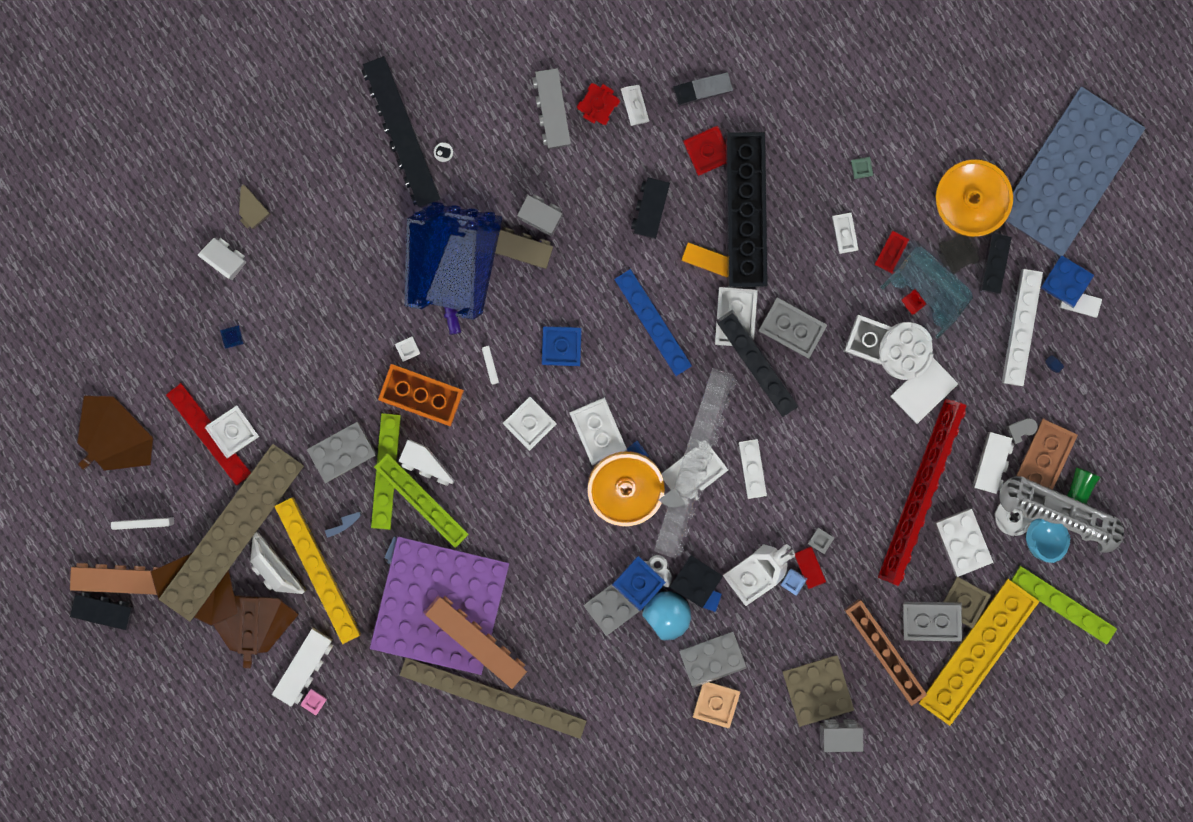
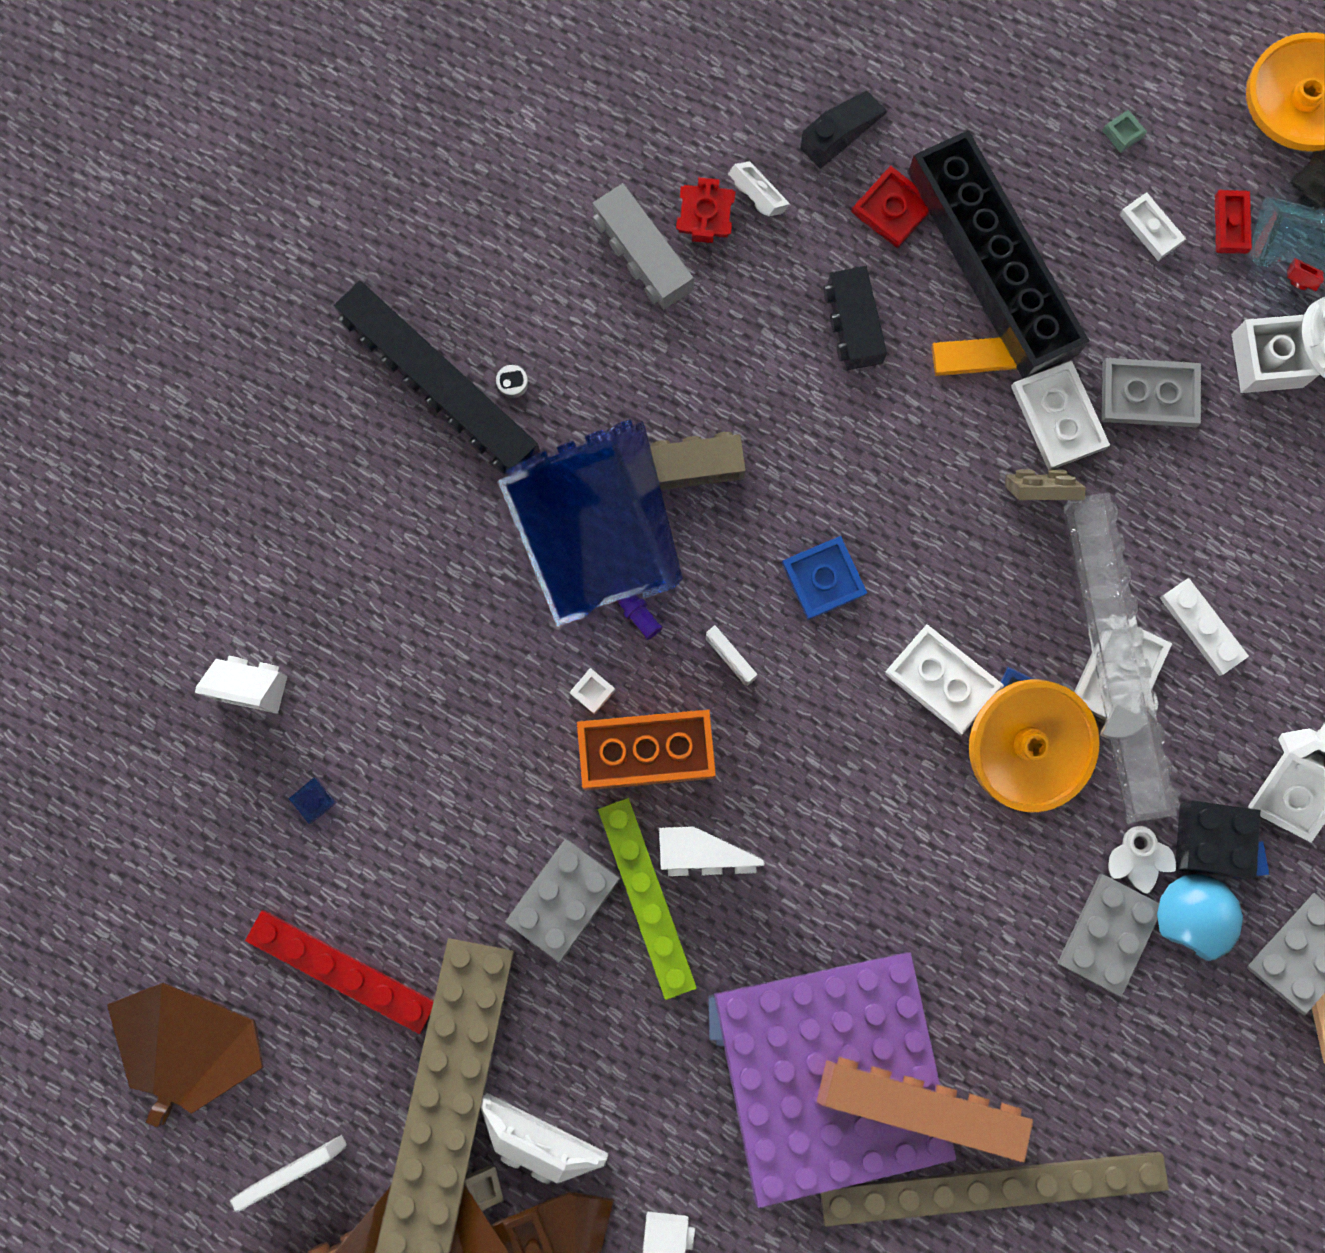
camera: 20 degrees left, 10 degrees down
white plate [205,406,259,458] -> none
dark tan slope [239,184,271,229] -> none
yellow brick [274,497,361,644] -> none
sand blue slope [325,511,362,538] -> none
lime plate [374,453,469,548] -> none
white plate [503,397,557,451] -> none
light grey brick [517,194,563,237] -> none
blue plate [612,556,666,611] -> none
blue plate [614,269,692,376] -> none
black brick [717,309,798,417] -> none
none -> dark tan plate [465,1165,504,1210]
none -> dark tan plate [1005,469,1086,500]

